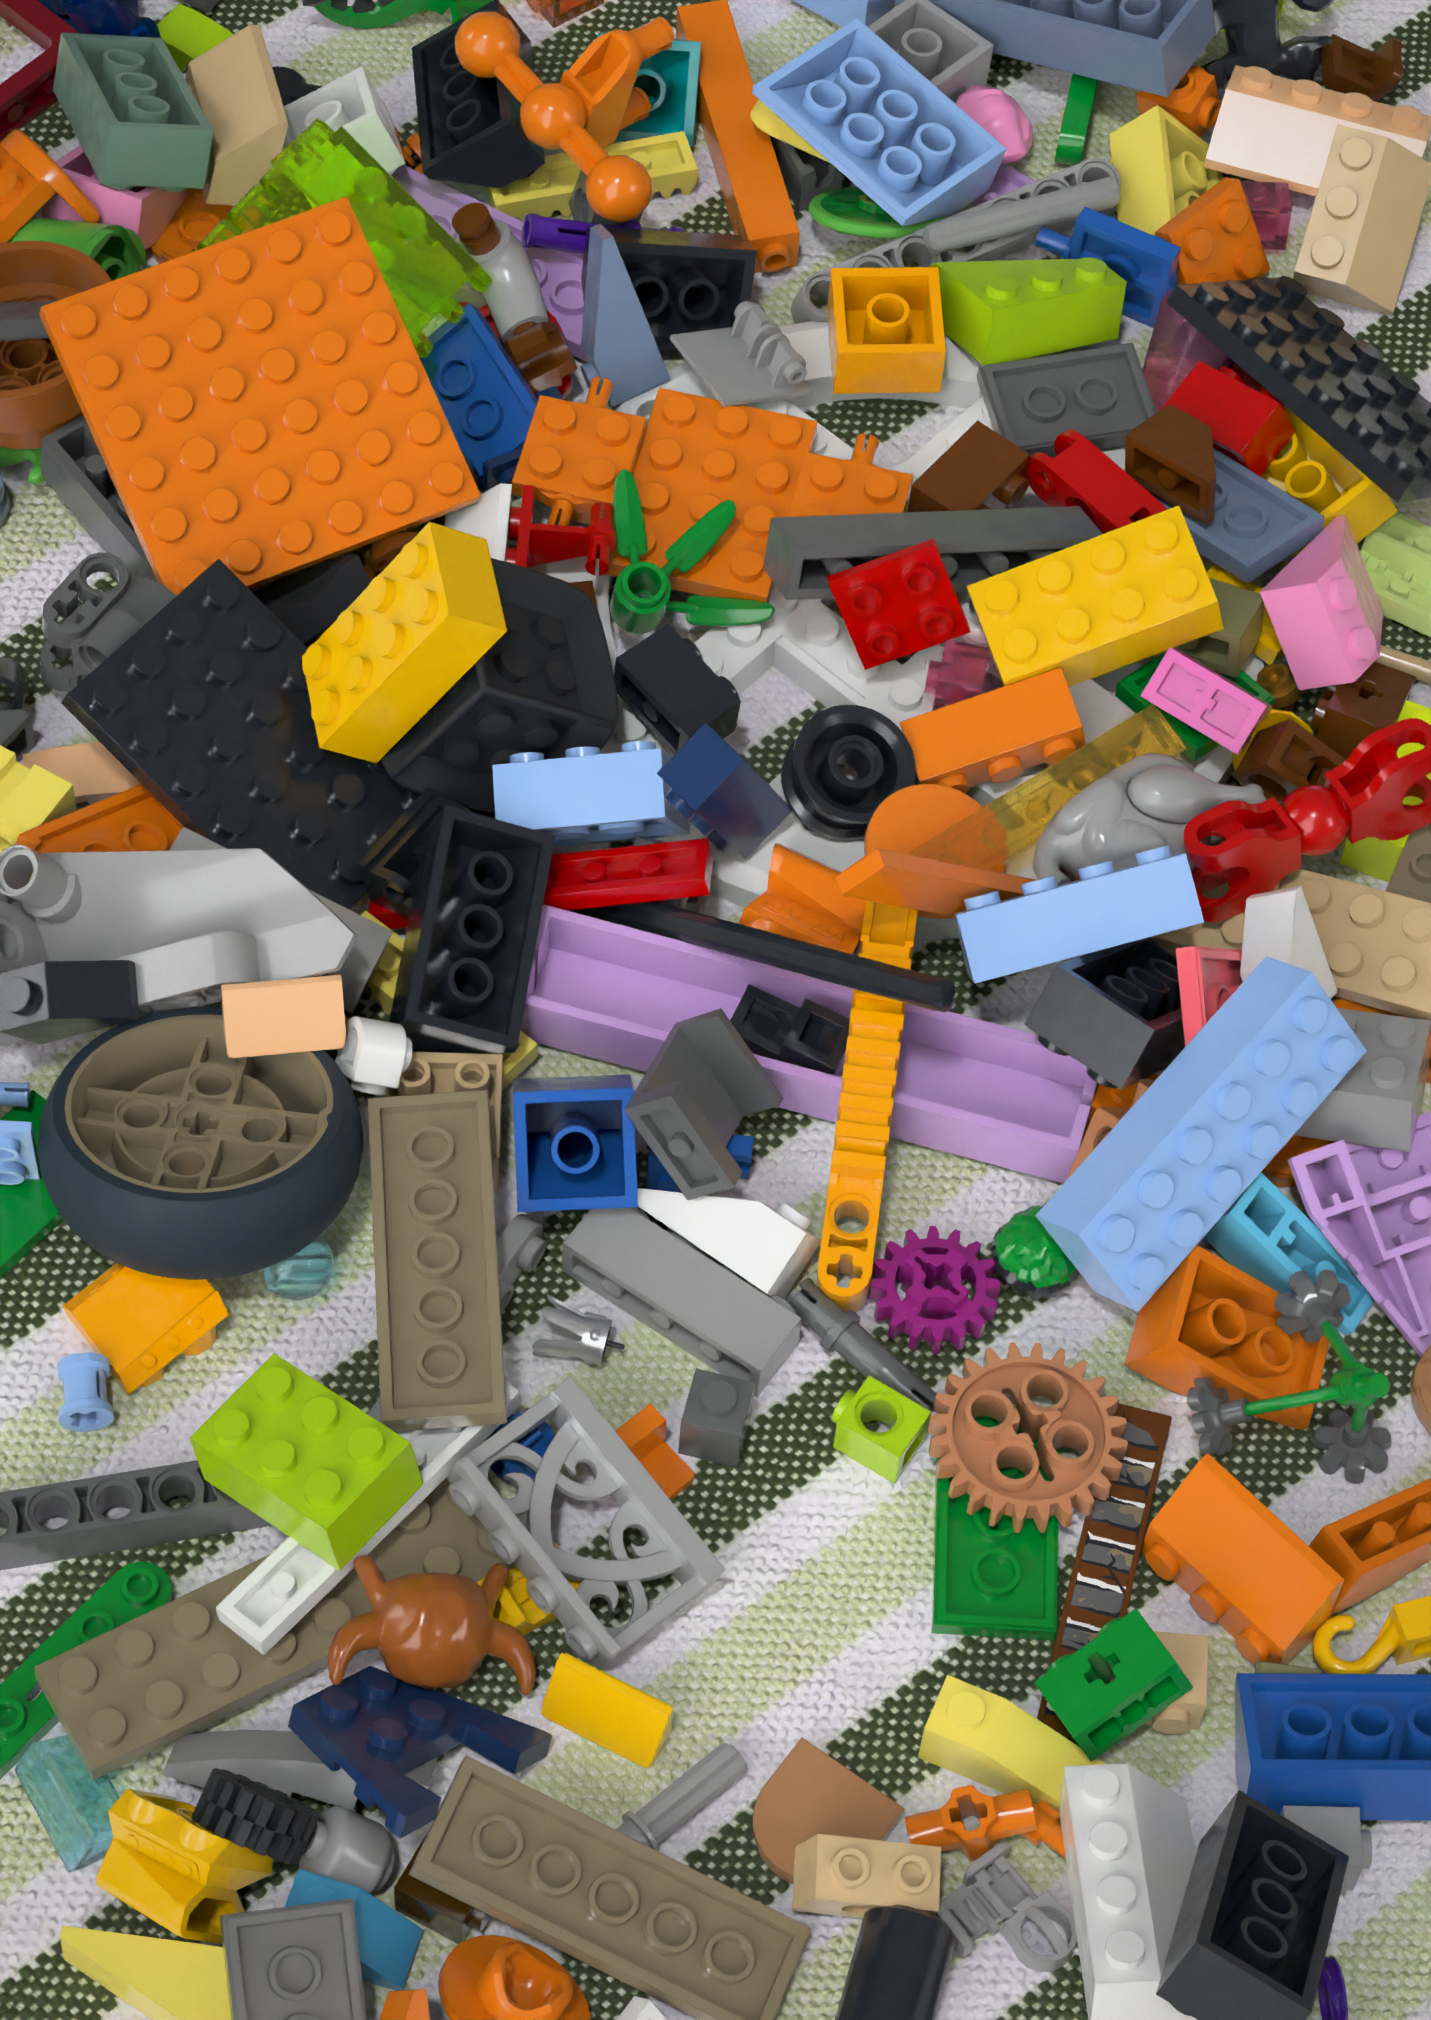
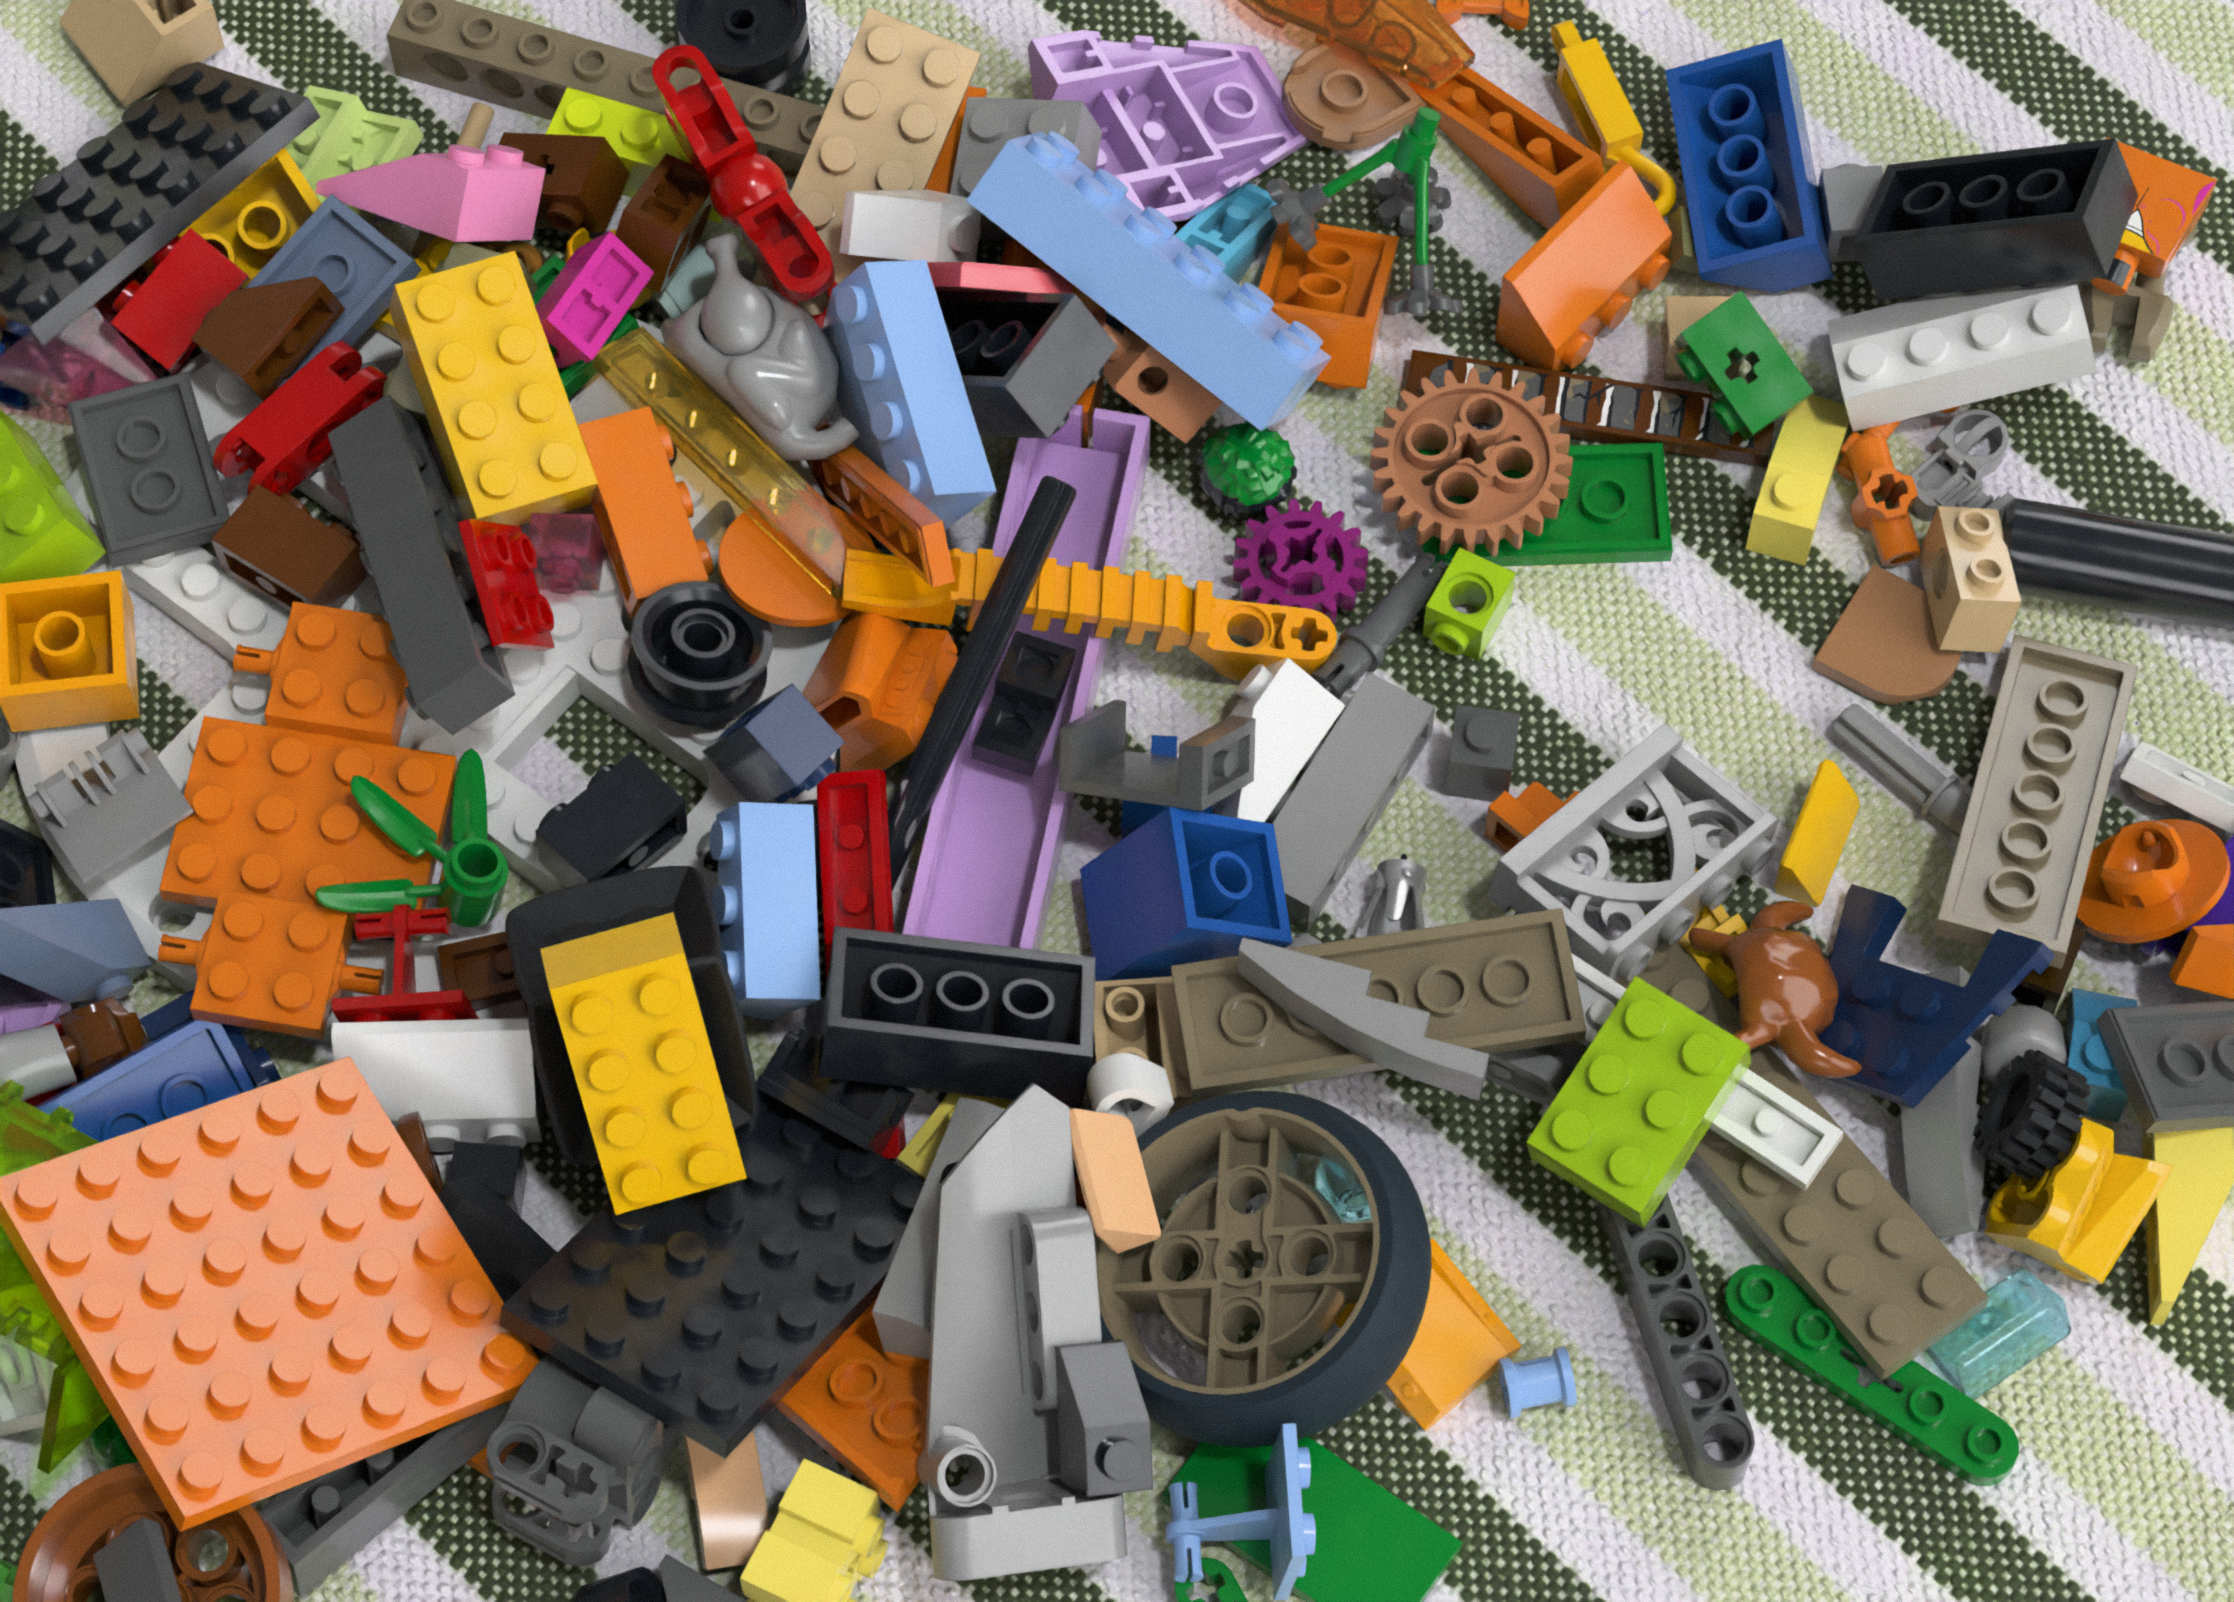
camera: 90 degrees left, 5 degrees up
none -> light grey slope [1238,937,1489,1101]

